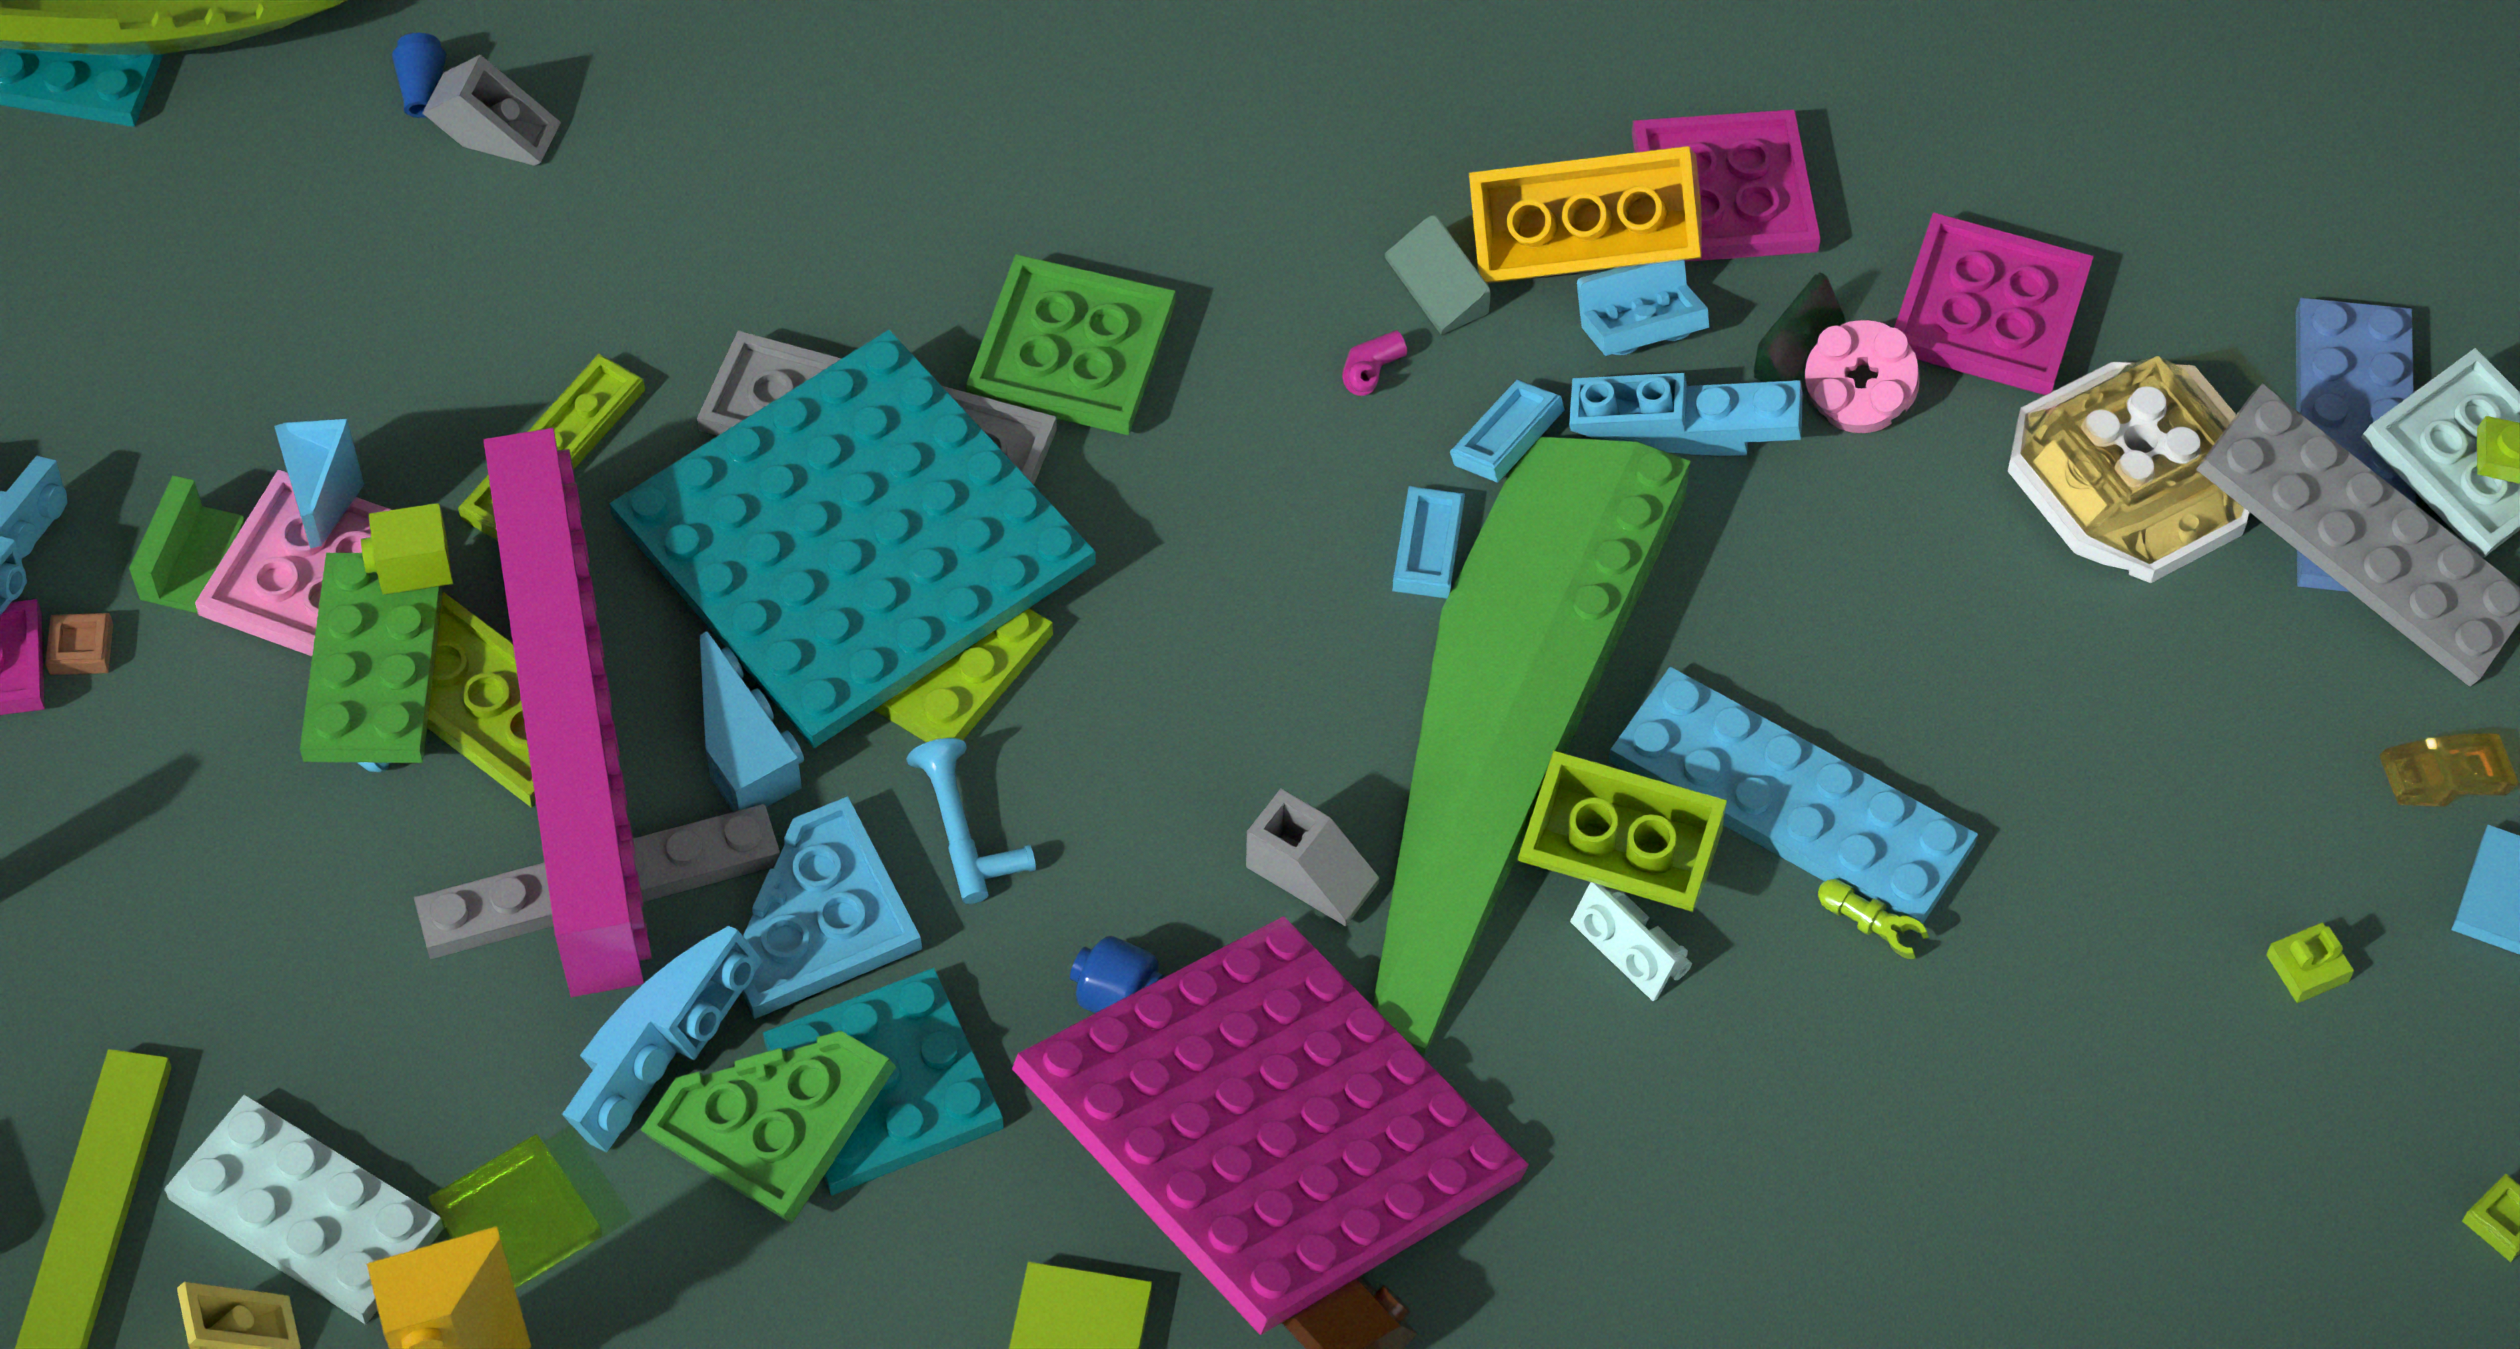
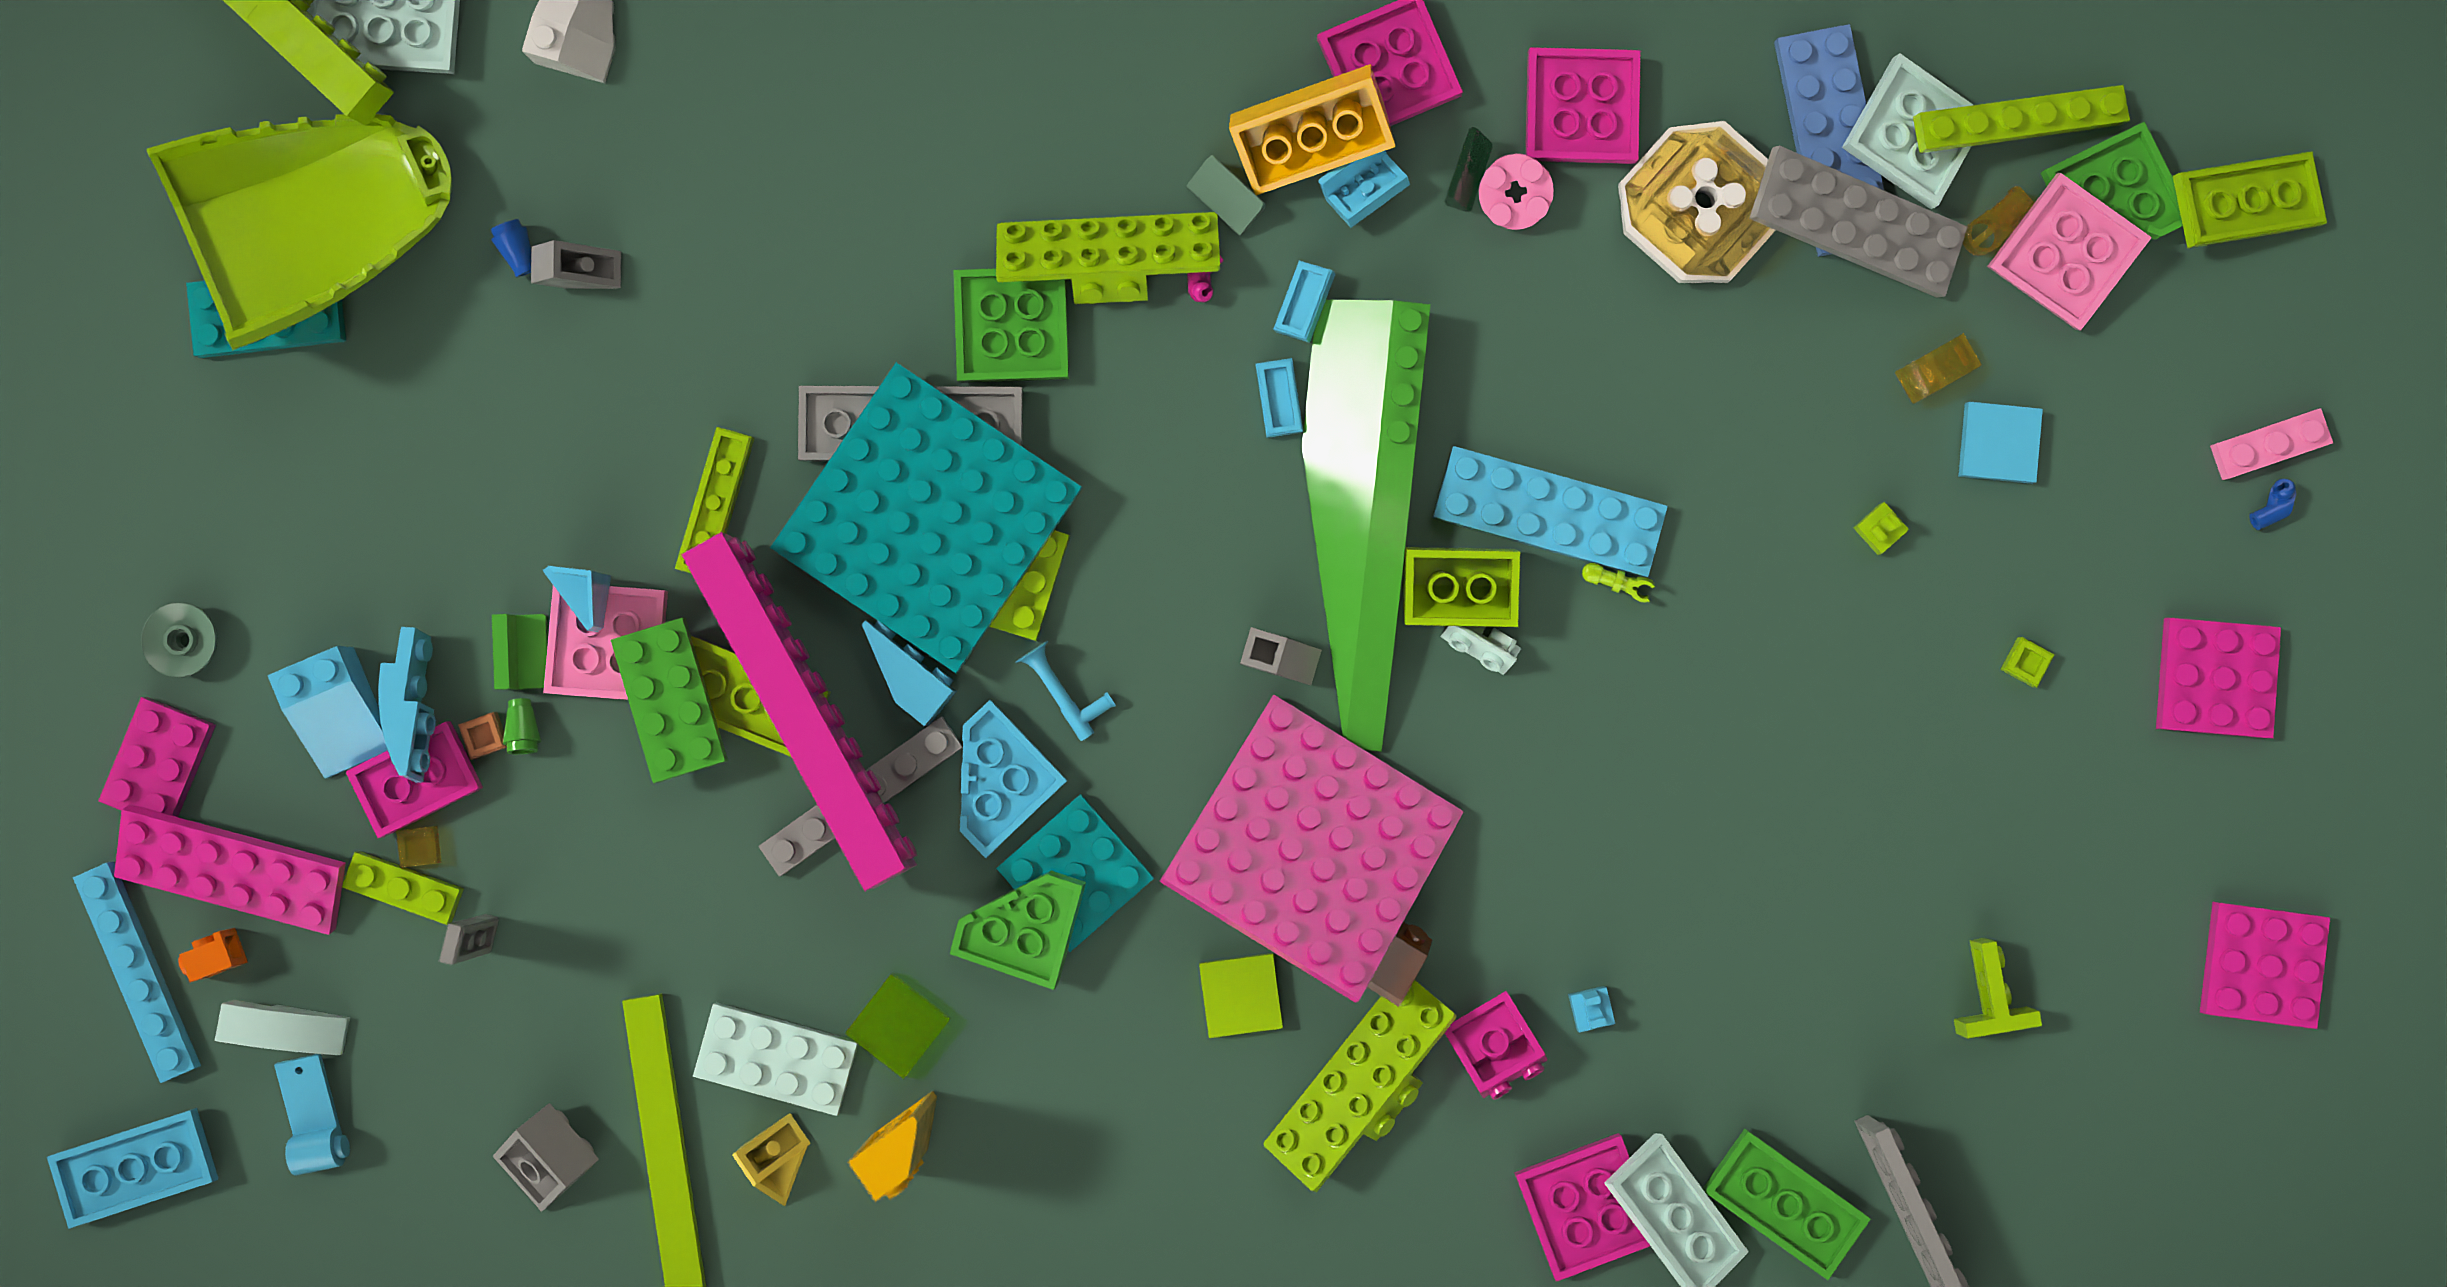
camera: 15 degrees left, 30 degrees up
lime brick [361,503,453,595] -> none
medium azure slope [562,926,763,1152] -> none
blue head [1070,936,1165,1013] -> none
medium azure slope [1569,373,1803,456] -> none
none -> bright green cone [503,698,541,755]
none -> lime bracket [996,212,1220,304]

